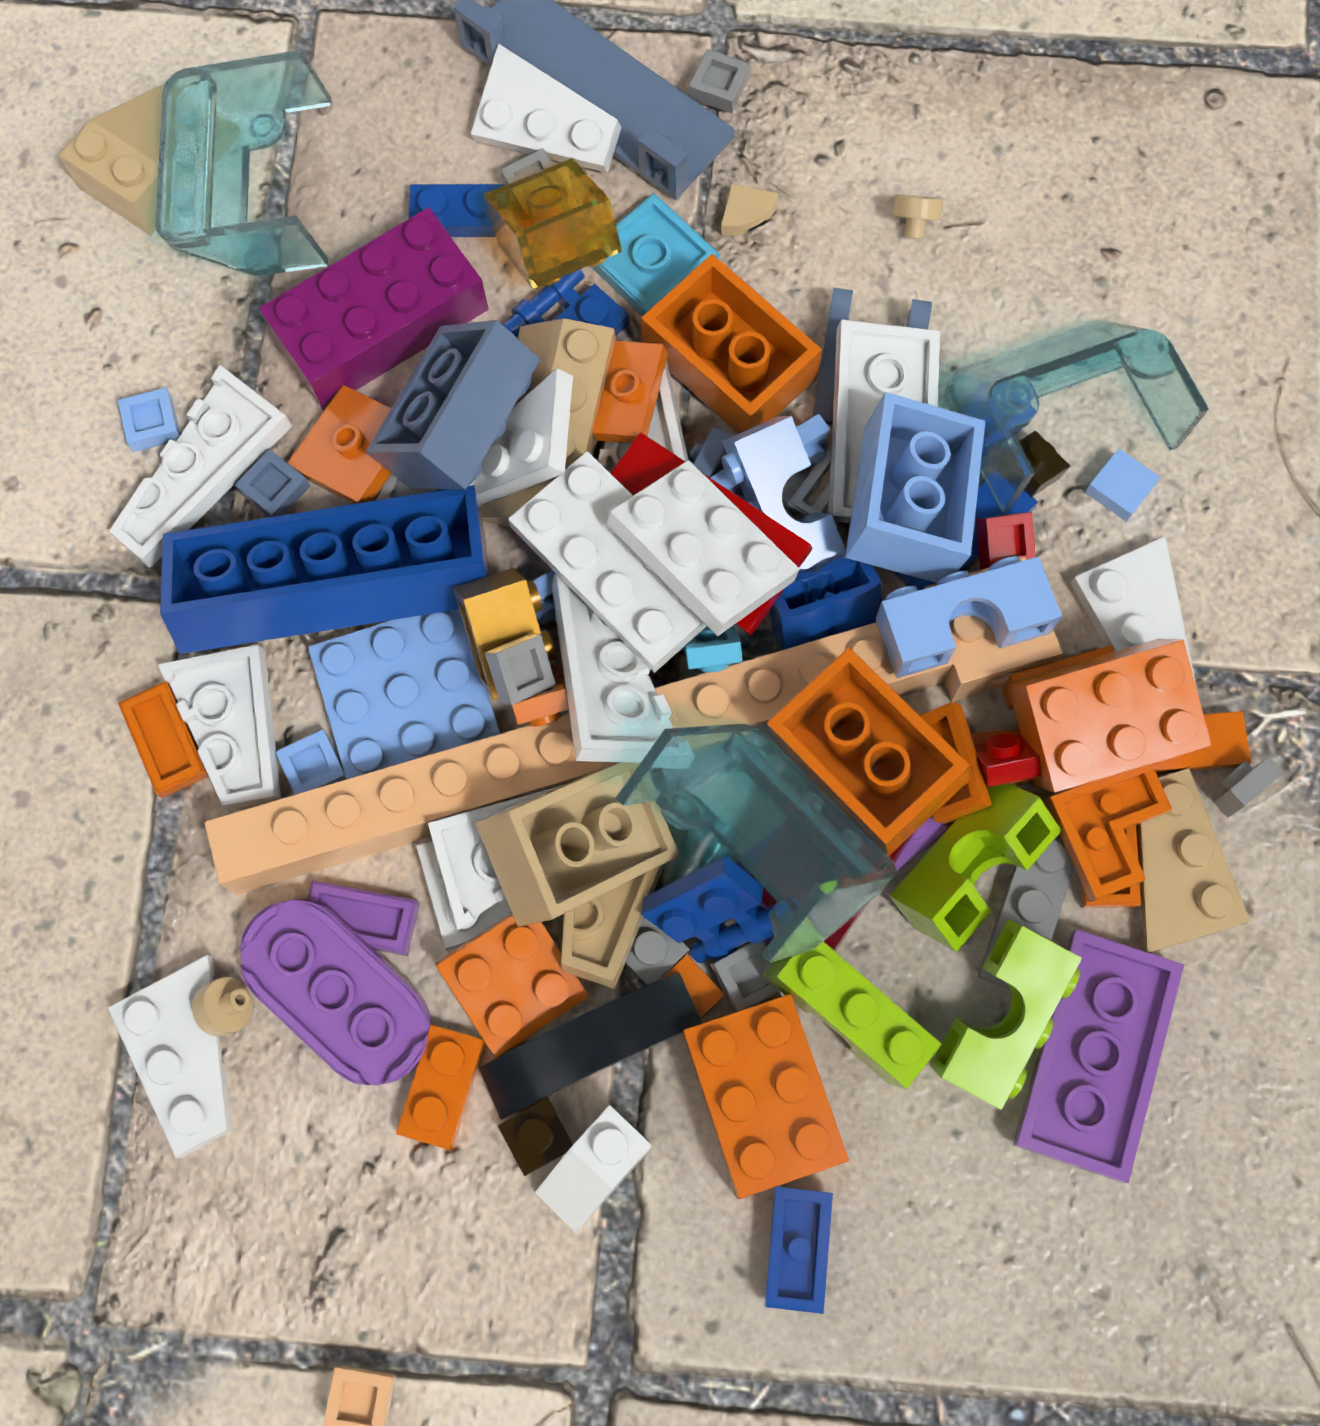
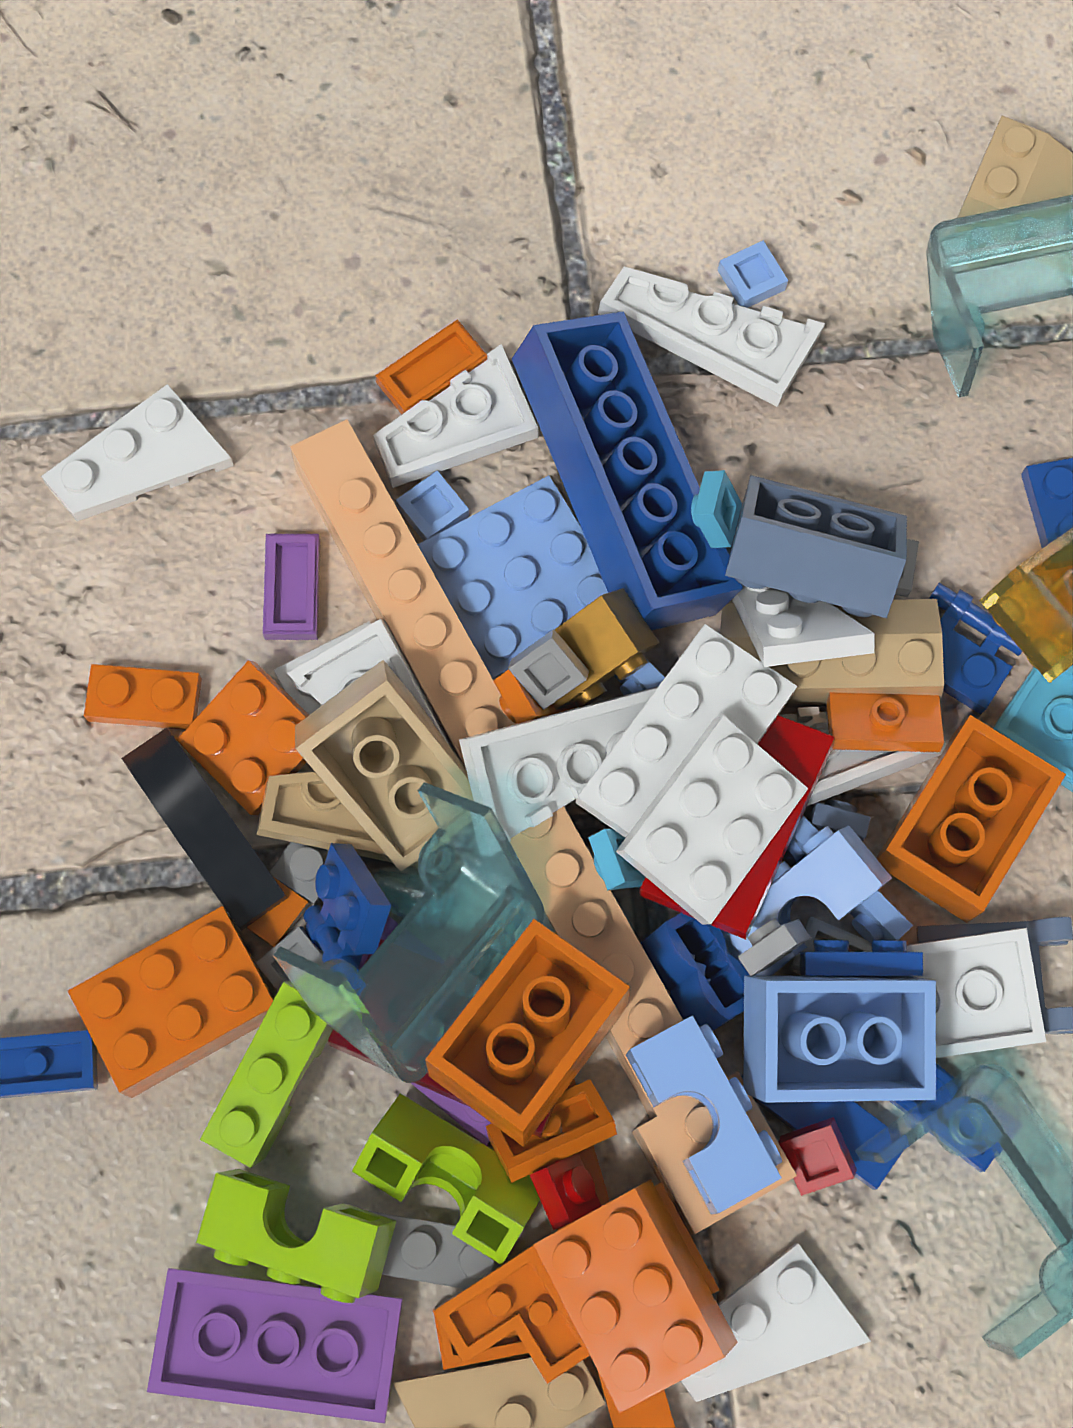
camera: 70 degrees right, 0 degrees up
tan tile [192,977,253,1036] -> none
sand blue plate [235,449,310,517] -> none
medium lavender tile [240,899,432,1086] -> none
magenta brick [259,207,489,410] -> none
orange plate [287,385,392,504] -> none
dark brown plate [498,1097,574,1177] -> none
white slope [535,1105,653,1233] -> none
dark brown plate [996,431,1070,497] -> none
light blue tile [1085,448,1161,522] -> none
none -> medium azure plate [691,470,742,548]
none -> light grey plate [738,918,811,976]
none -> blue plate [800,940,923,976]

